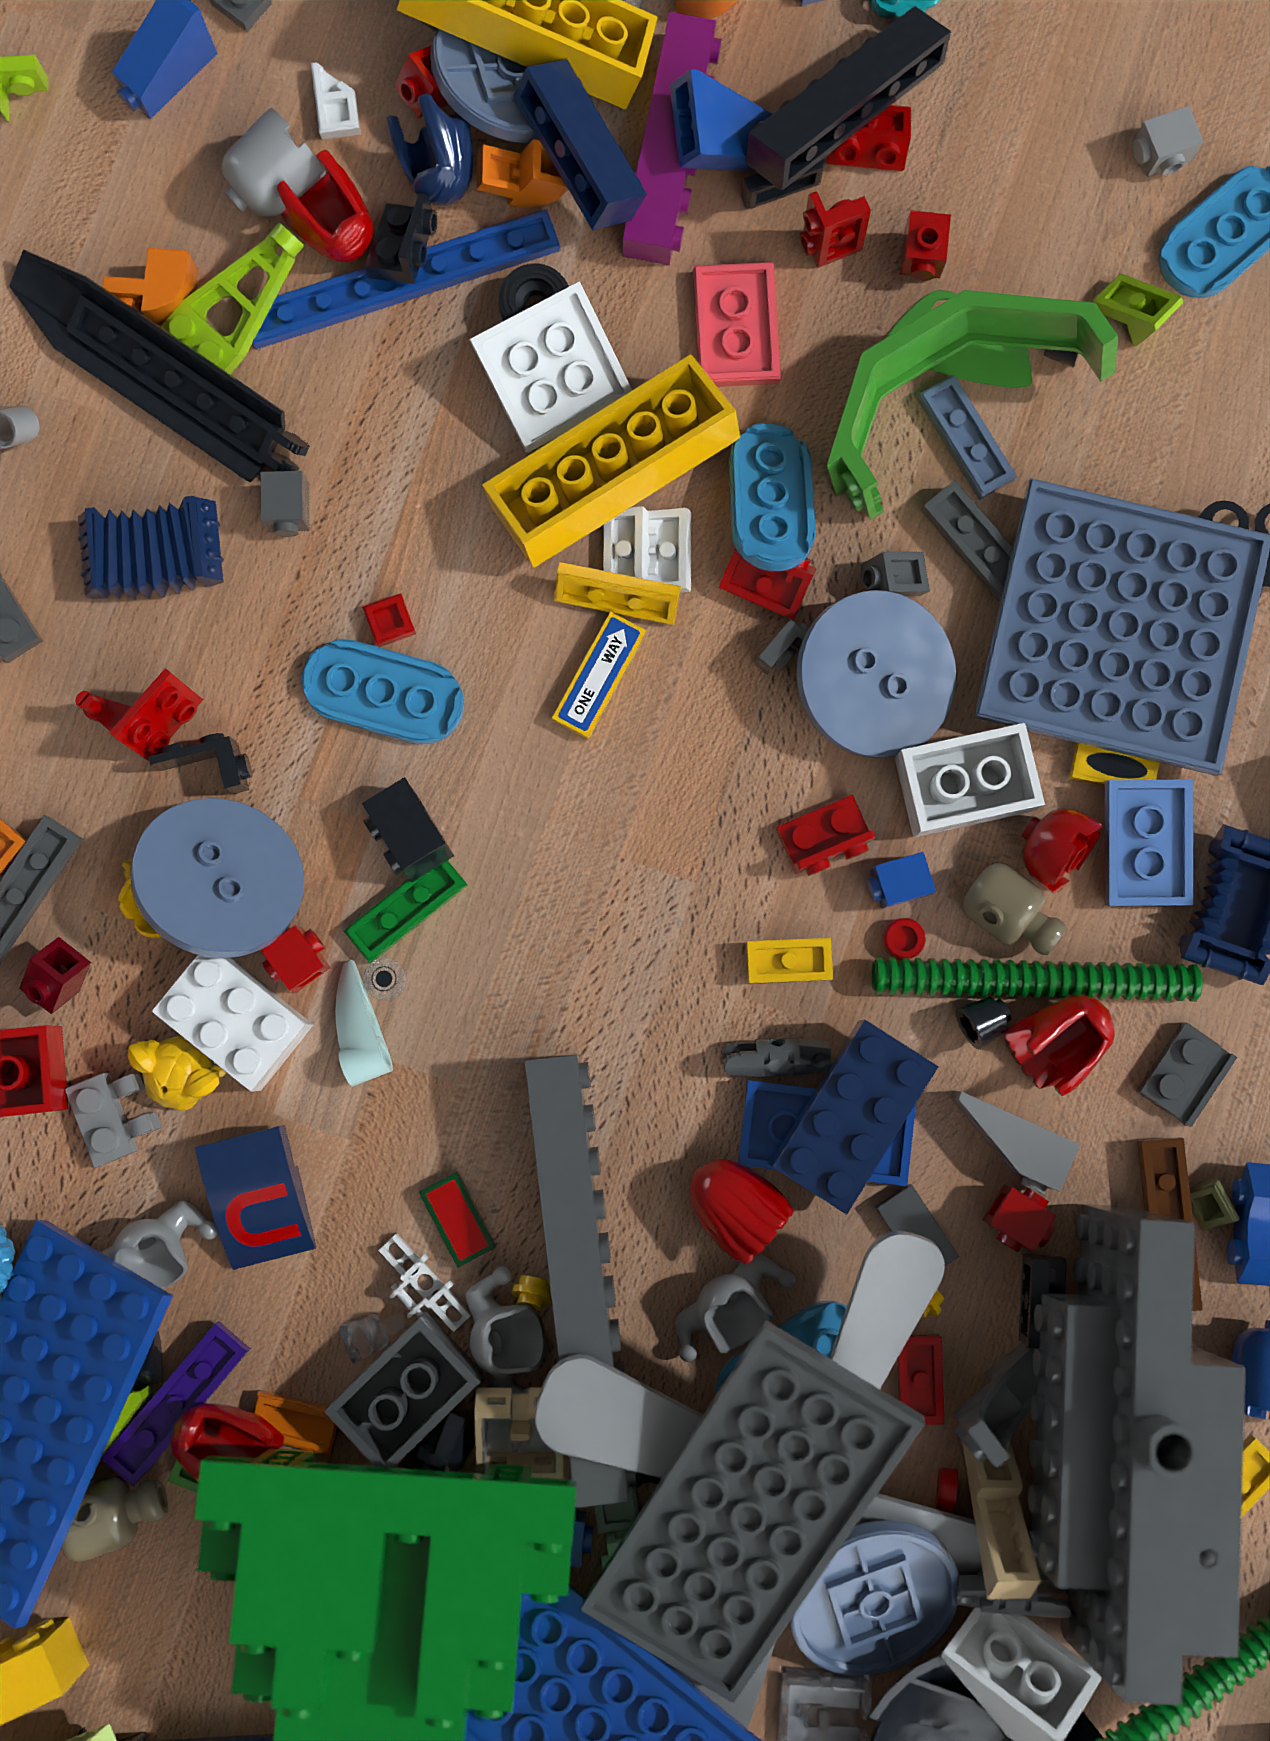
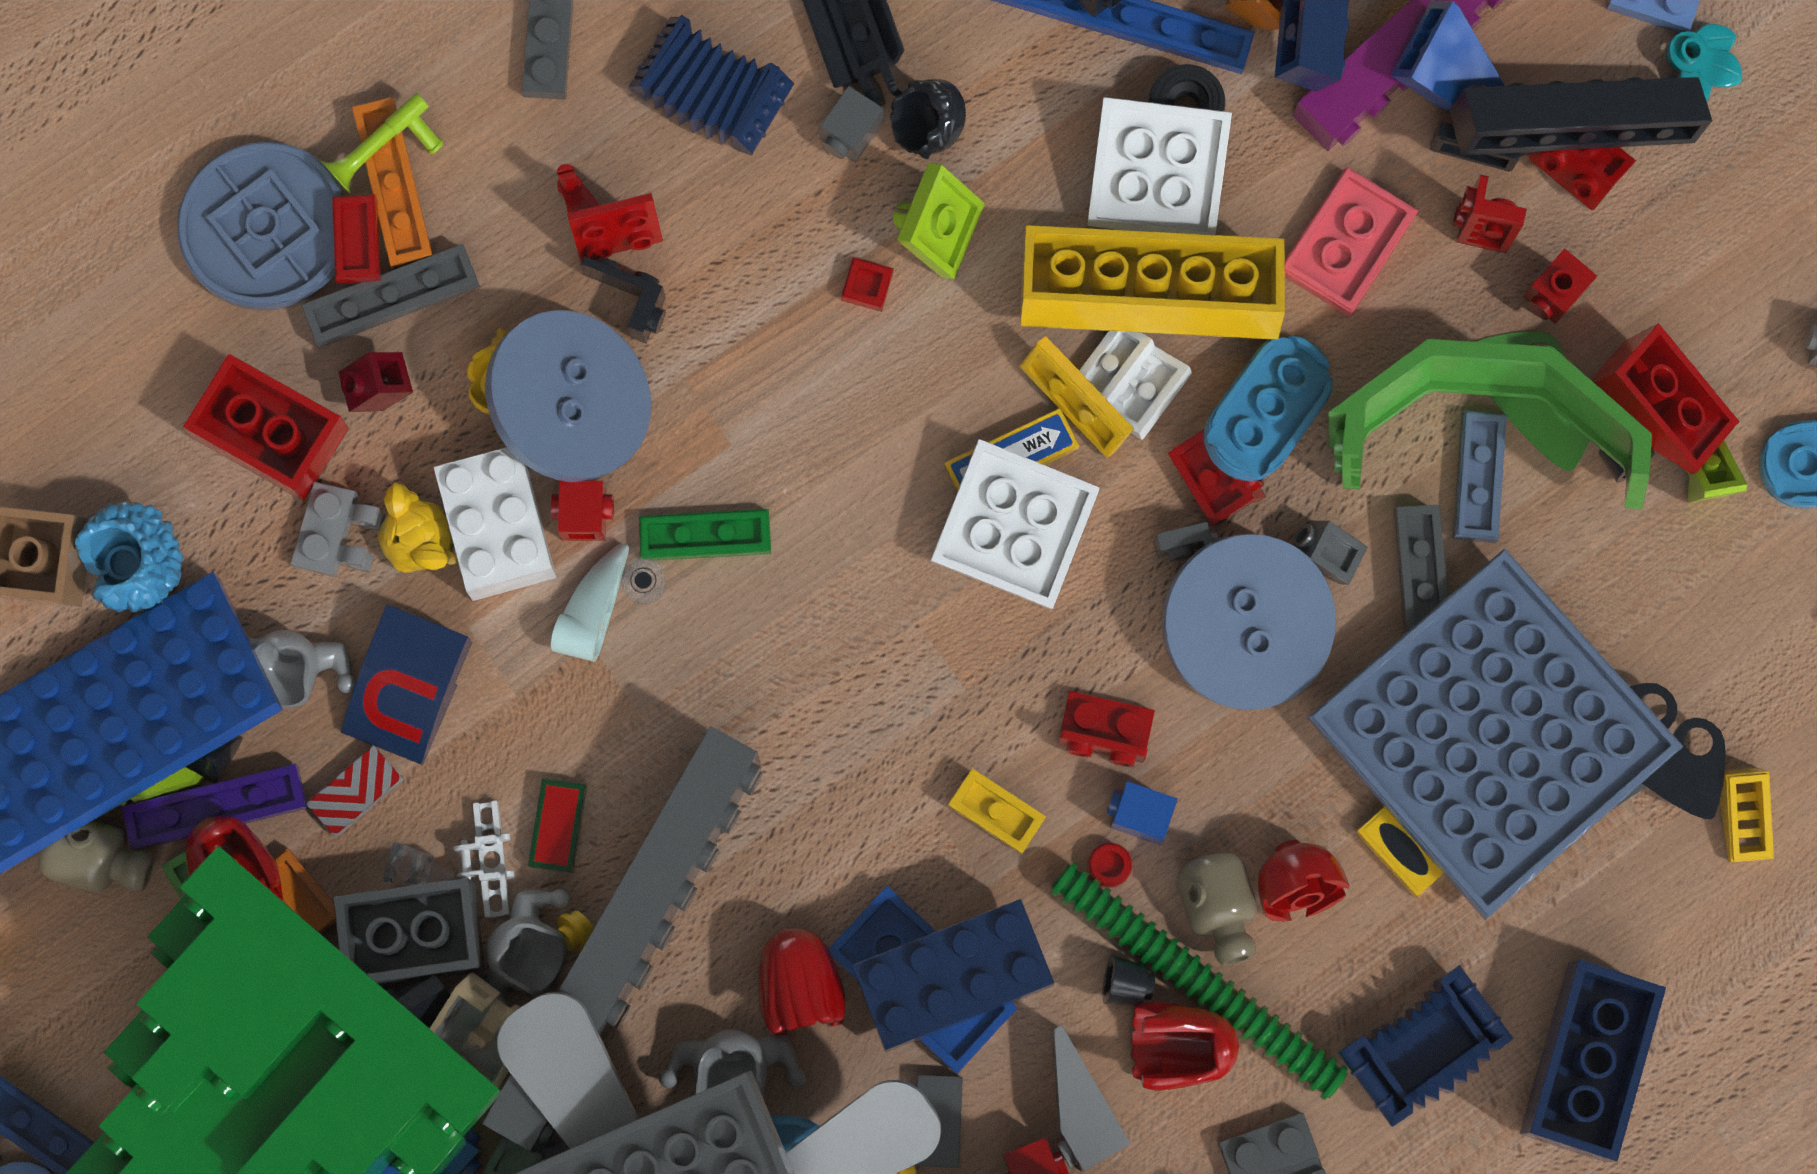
camera: 35 degrees right, 5 degrees down
dark azure tile [302,639,464,745] -> none
black brick [362,777,454,882] -> none
dark grey hinge [721,1038,831,1077] -> none
white brick [894,723,1045,838] -> none
medium blue plate [1105,779,1193,906] -> none
none -> tile [306,745,404,838]
none -> black hair [890,78,966,159]
none -> lime tile [893,163,985,280]
none -> white plate [930,439,1100,610]
none -> red slope [1591,323,1740,474]

